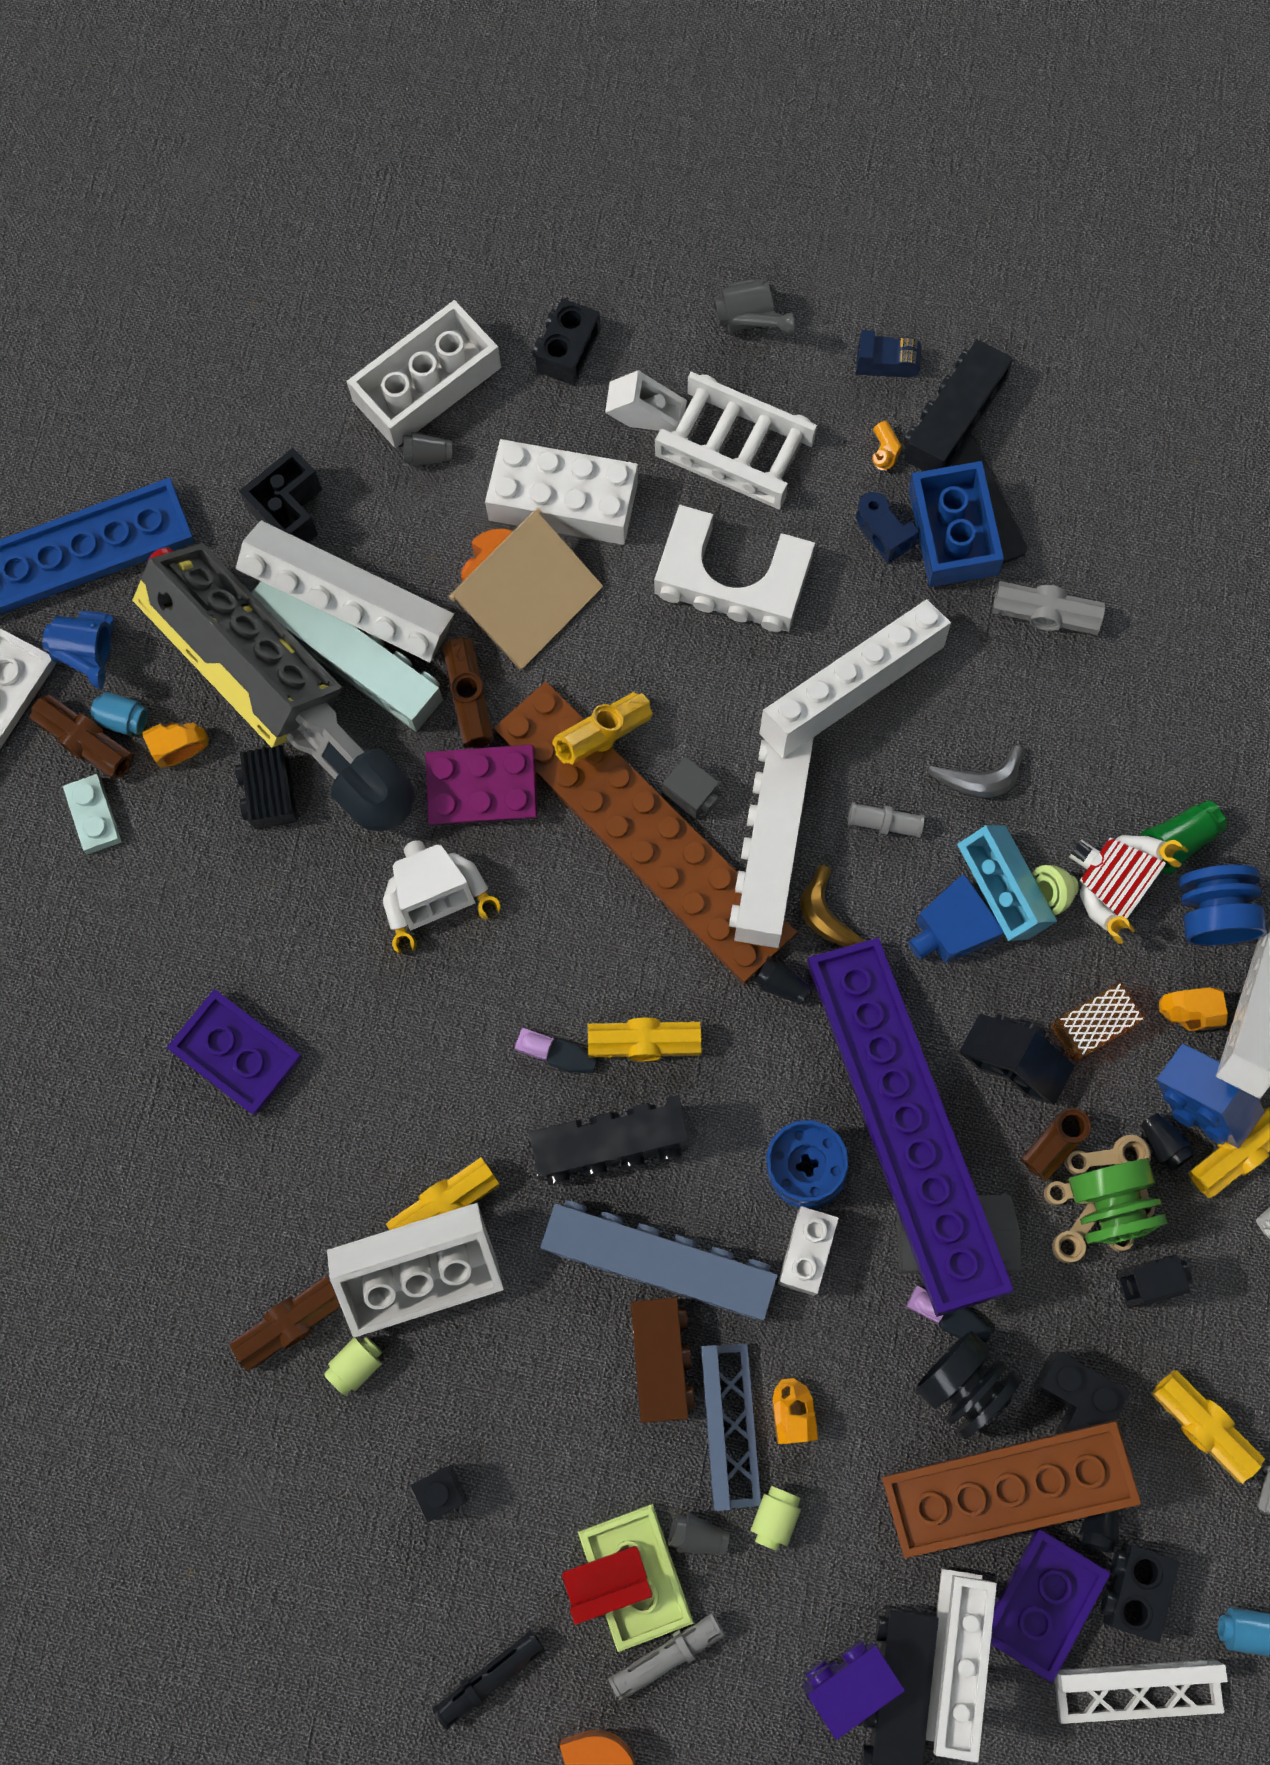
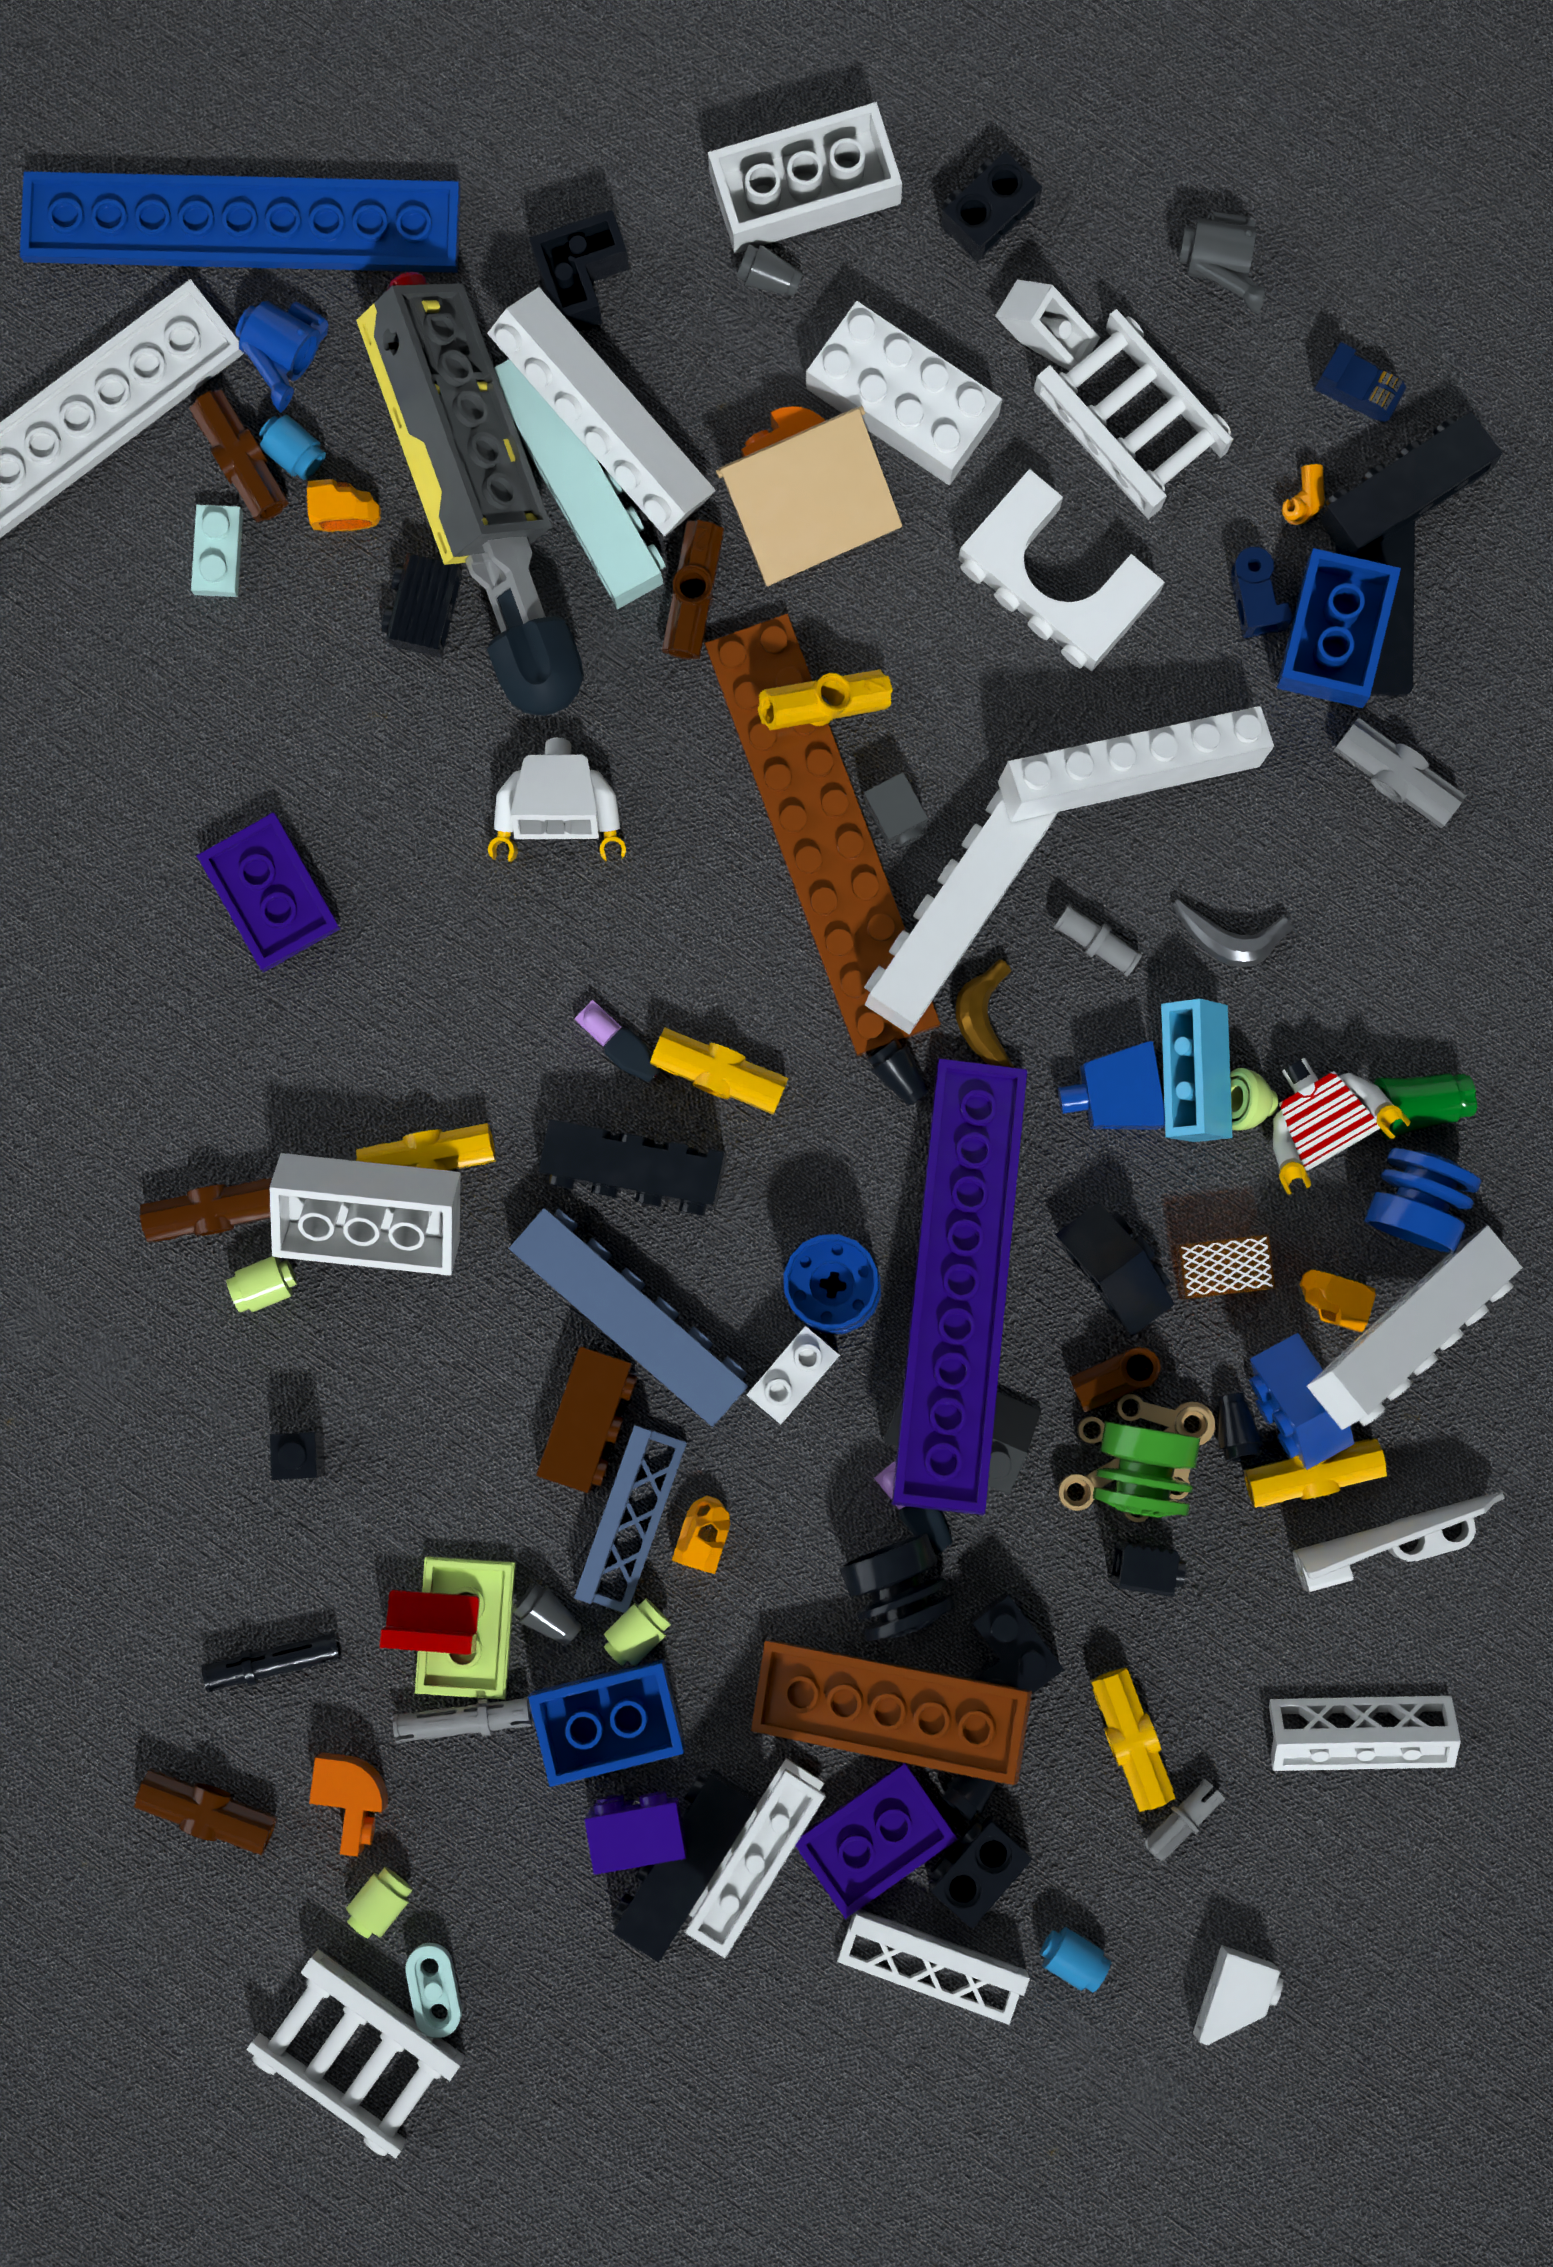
camera: 25 degrees right, 10 degrees up
magenta plate [425,745,538,826] -> none
none -> blue brick [528,1658,686,1787]

